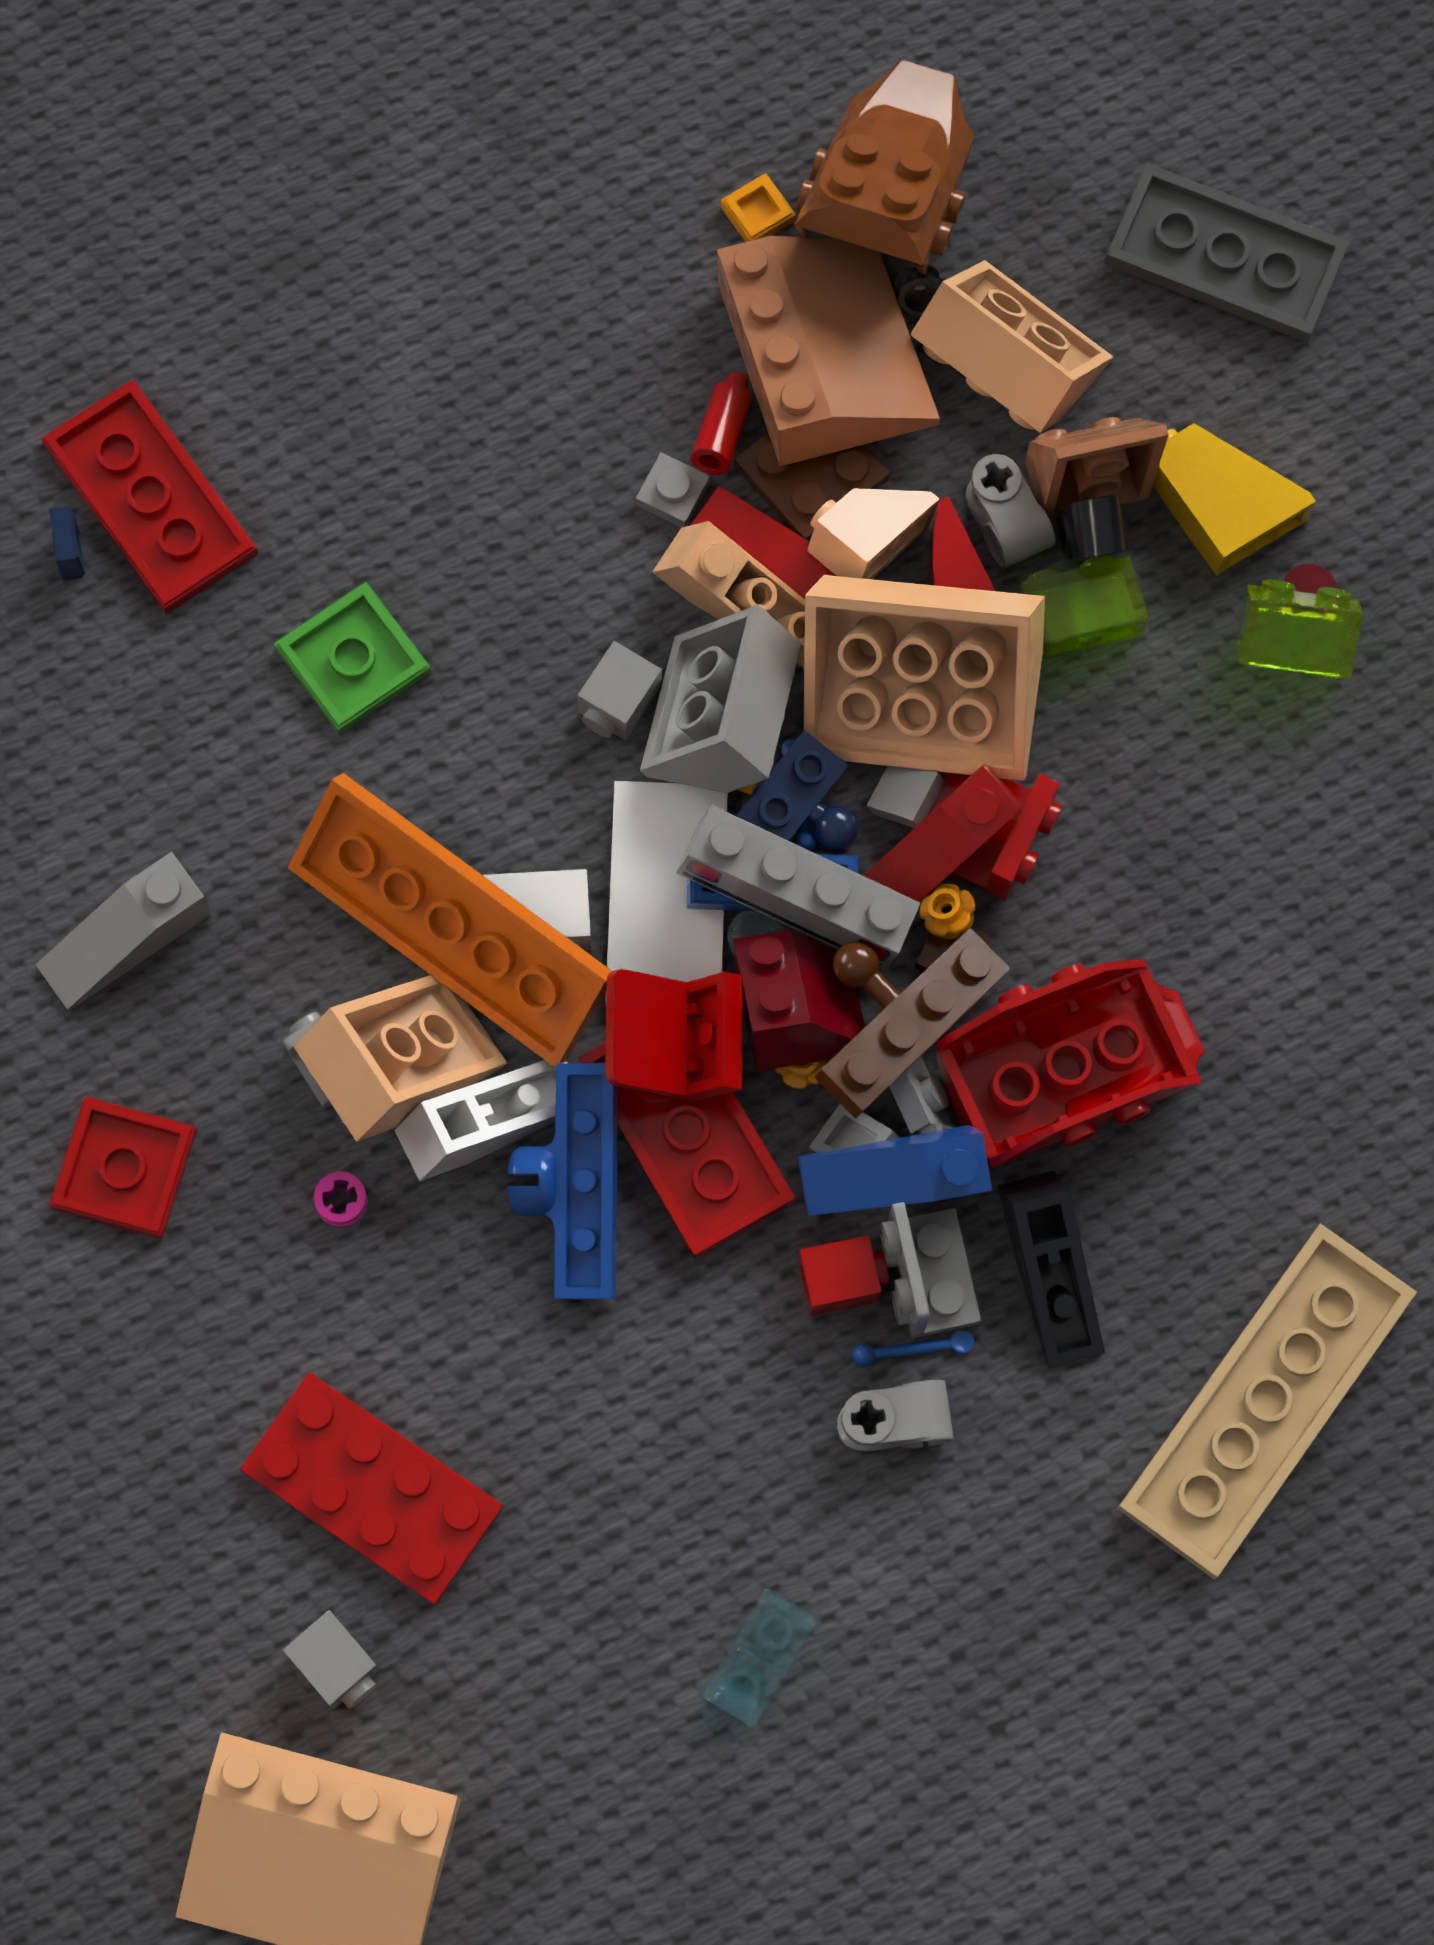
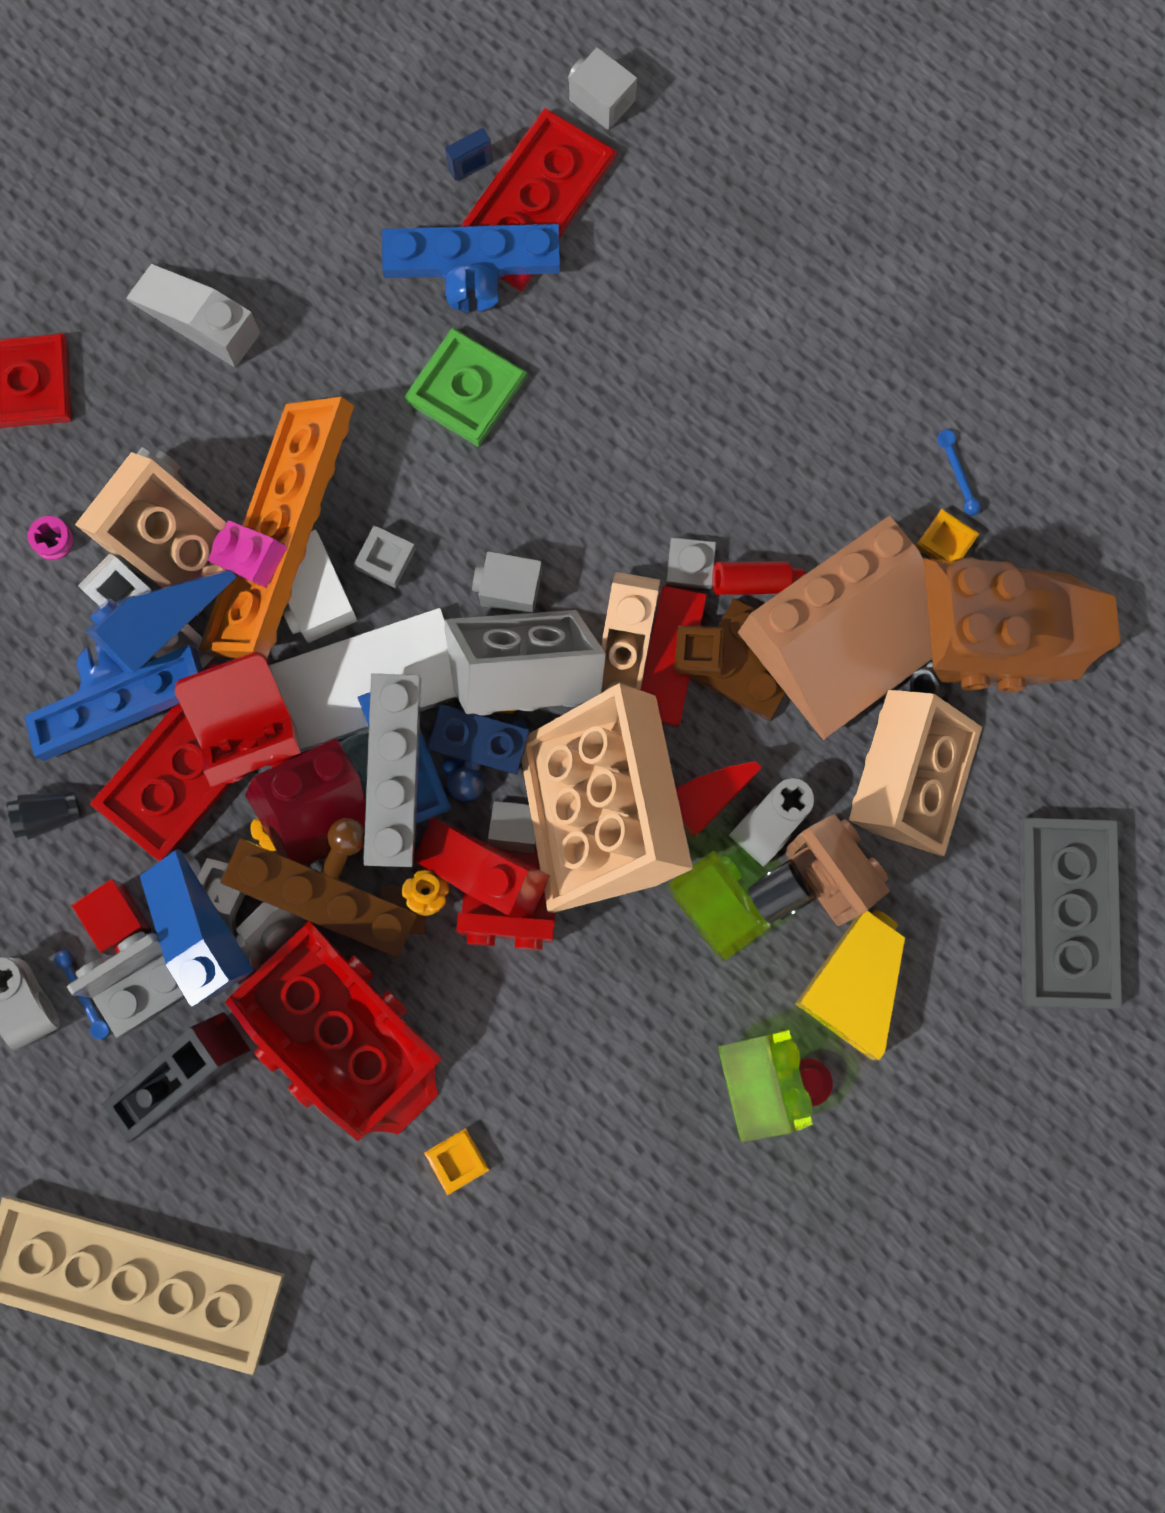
camera: 70 degrees right, 5 degrees up
light nougat slope [807,488,939,579] -> none
none -> black cone [7,792,81,840]
none -> blue slope [85,570,236,673]
none -> dark pink plate [207,520,288,588]
none -> light grey plate [353,526,416,588]
none -> blue plate [382,224,560,313]
none -> light orange tile [424,1128,490,1195]
none -> light grey brick [568,47,637,130]
none -> reddish brown tile [674,626,725,676]
none -> blue hinge [937,430,982,516]

